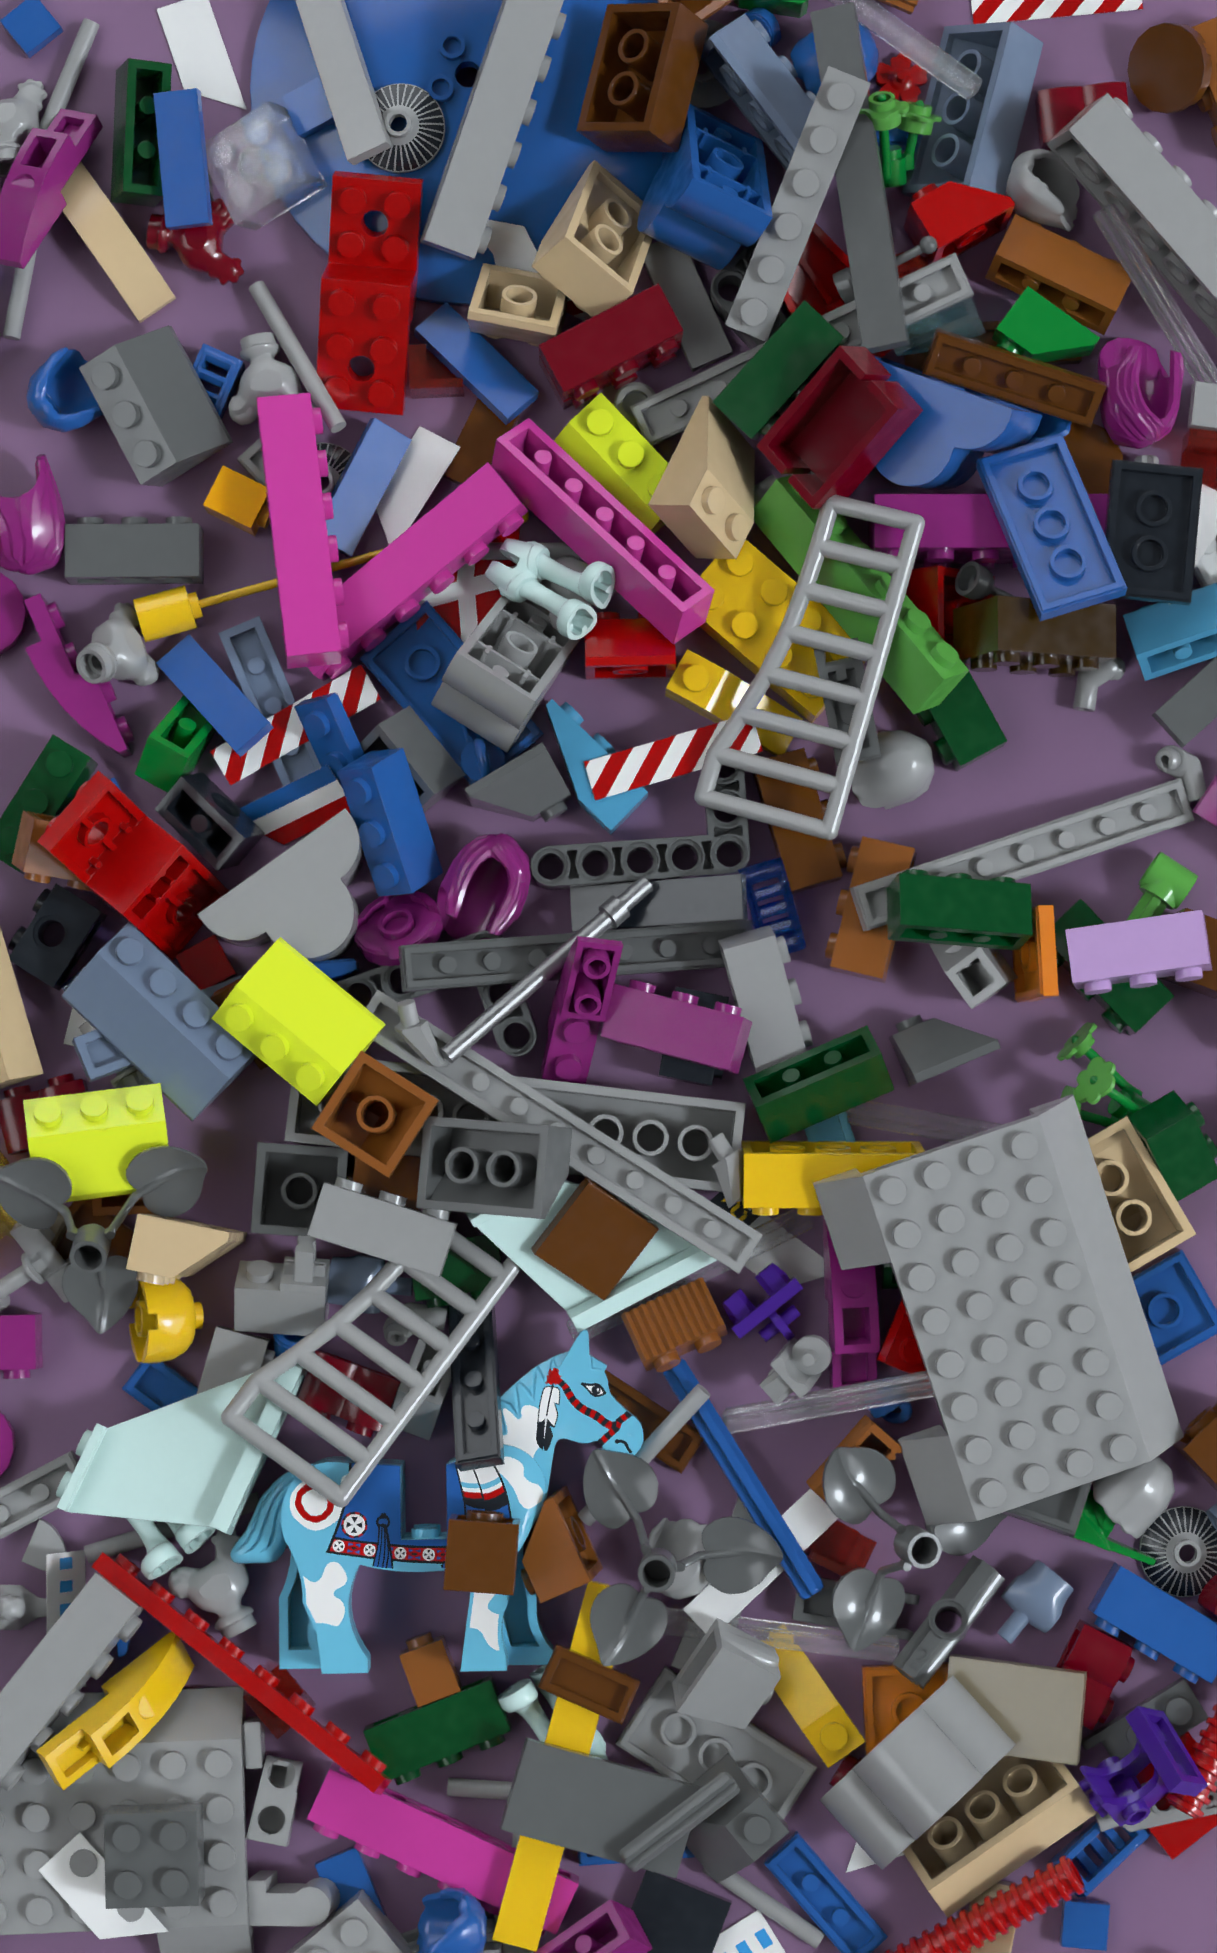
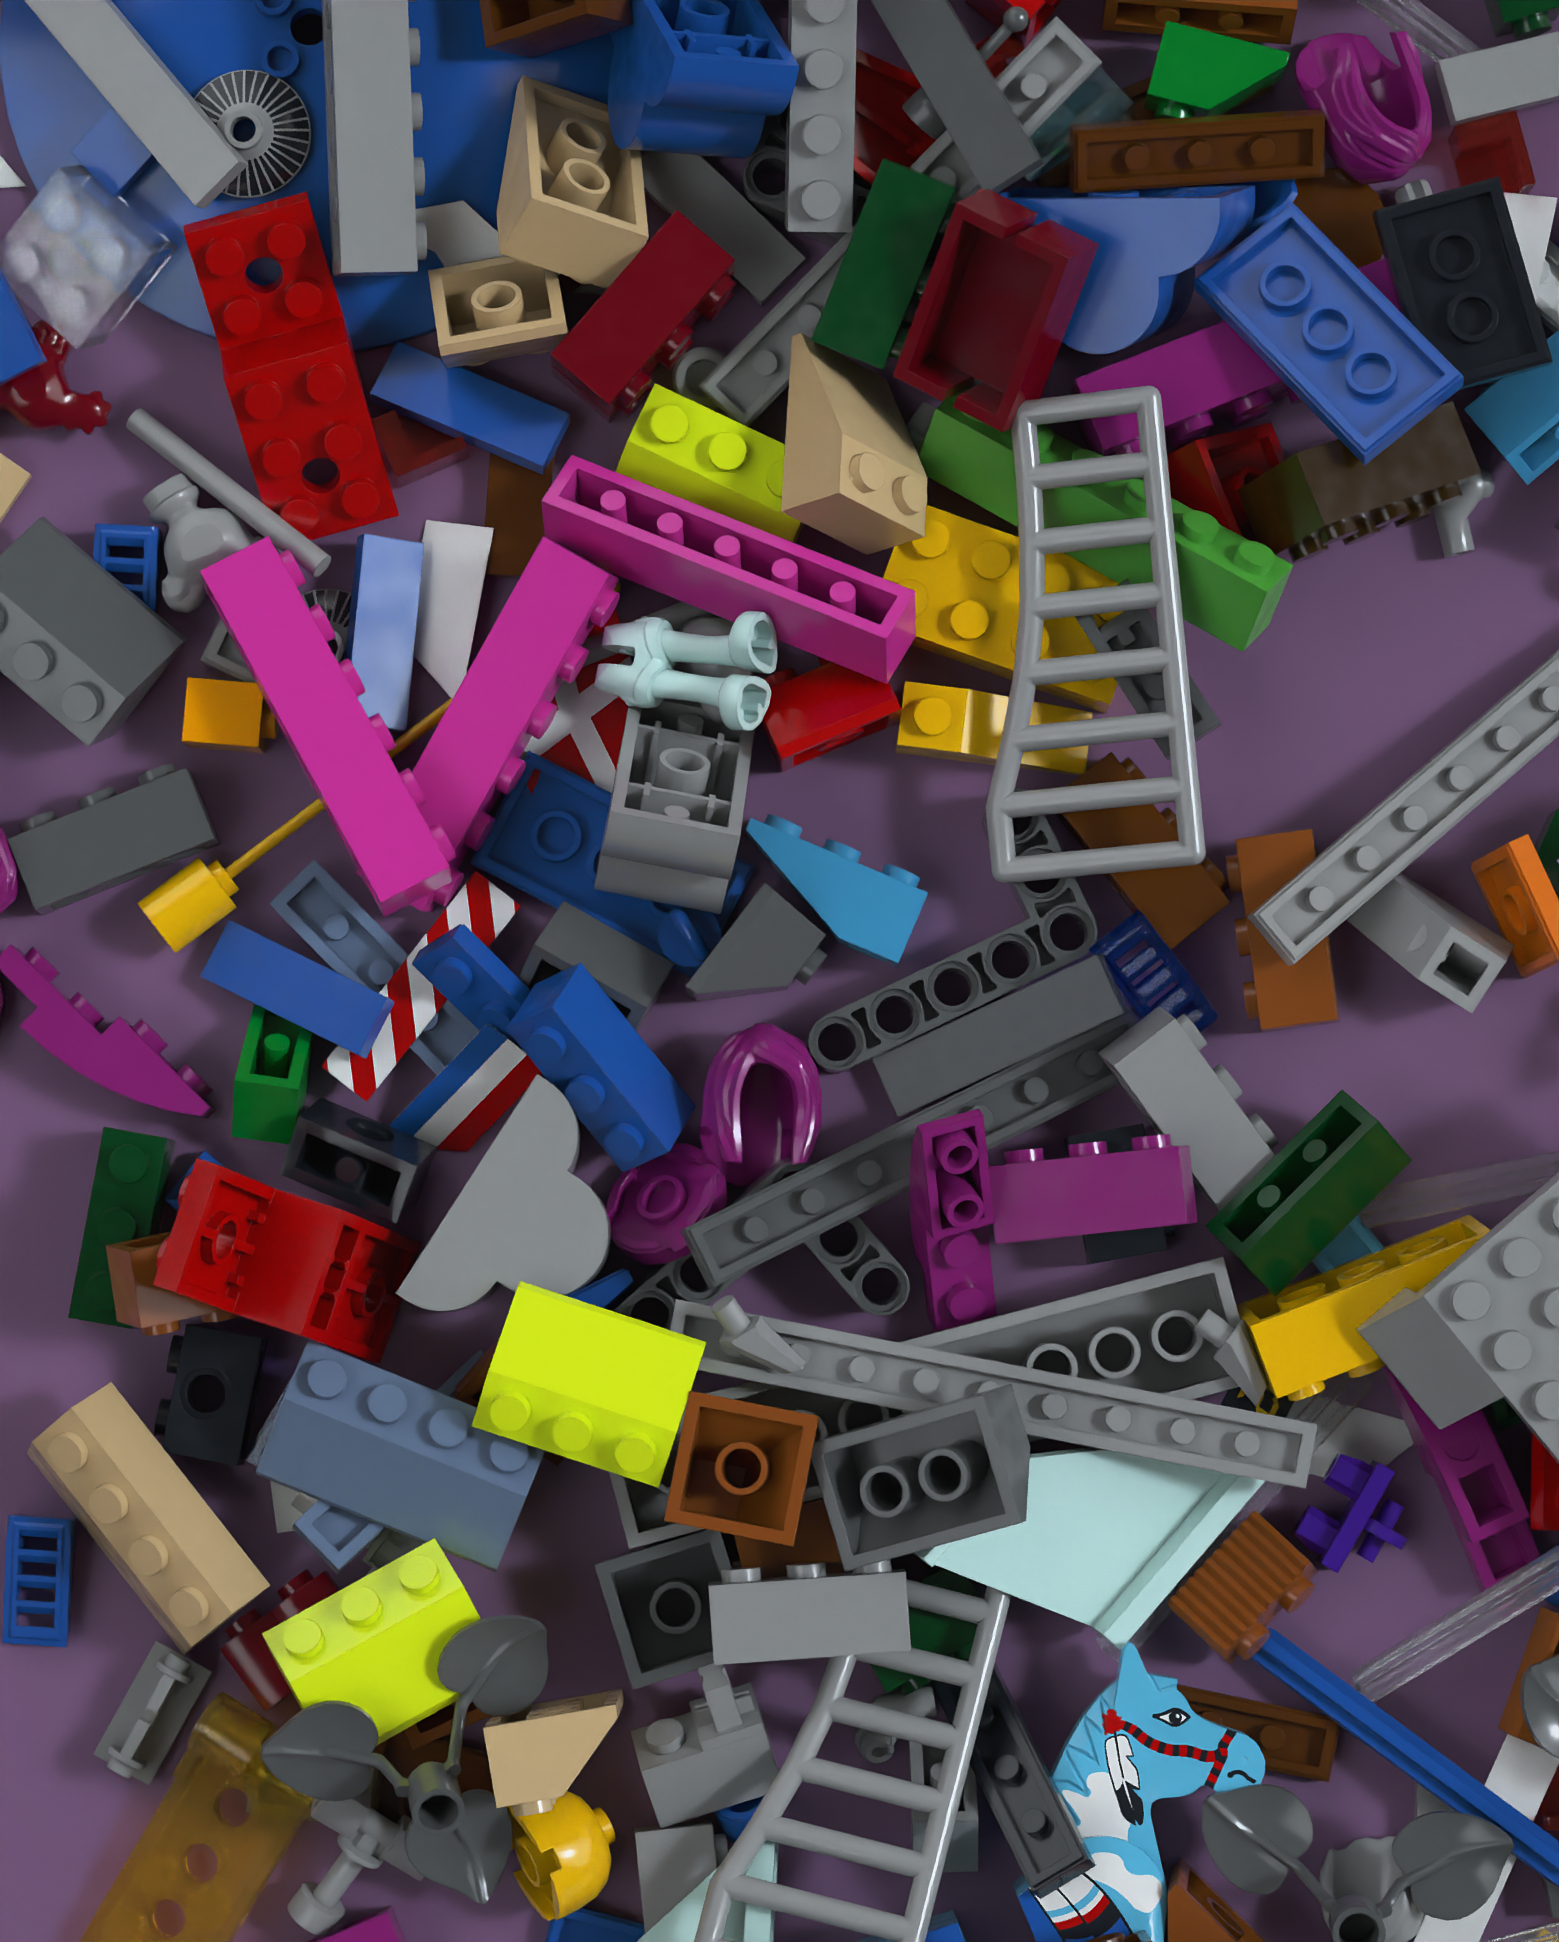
camera: 20 degrees left, 0 degrees up
light grey animal [76,602,159,687] -> none
red tile [175,934,237,990] -> none
dark red brick [298,1349,401,1438] -> none
sand blue piece [328,1253,413,1314] -> none
flat silver bar [440,876,653,1063] -> none
reddish brown tile [531,1177,659,1300] -> none
light grey bar [578,1384,711,1526] -> none
sticker [584,720,763,800] -> none
light grey hips [759,1334,832,1405] -> none
light grey hair [851,730,935,810] -> none
dark green brick [887,869,1033,950] -> none
dark grey slope [889,1014,1001,1087] -> none
dark green brick [916,664,1008,772] -> none
dark grey hinge [955,561,1016,601] -> none

